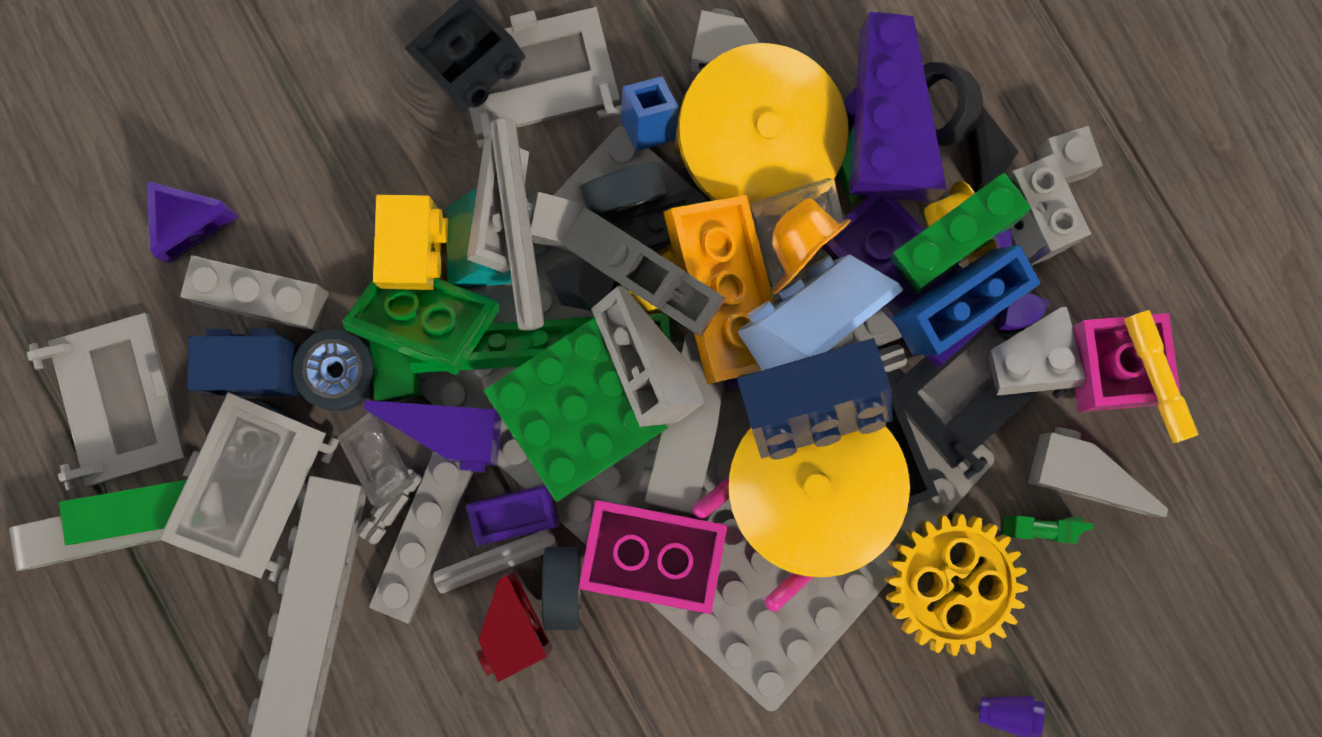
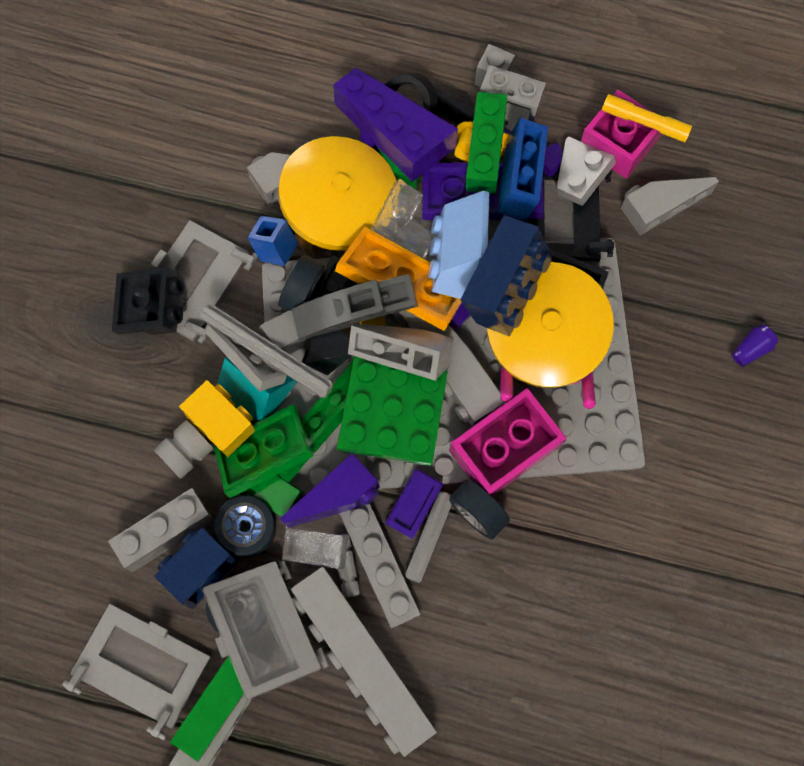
camera: 45 degrees left, 10 degrees down
dark purple slope [147,181,239,264] -> none
dark red slope [476,571,553,682] -> none
light orange piece [772,198,851,295] -> none
yellow gear [884,513,1028,656] -> none
green piece [1003,515,1094,544] -> none
none -> light grey wheel [153,420,213,479]

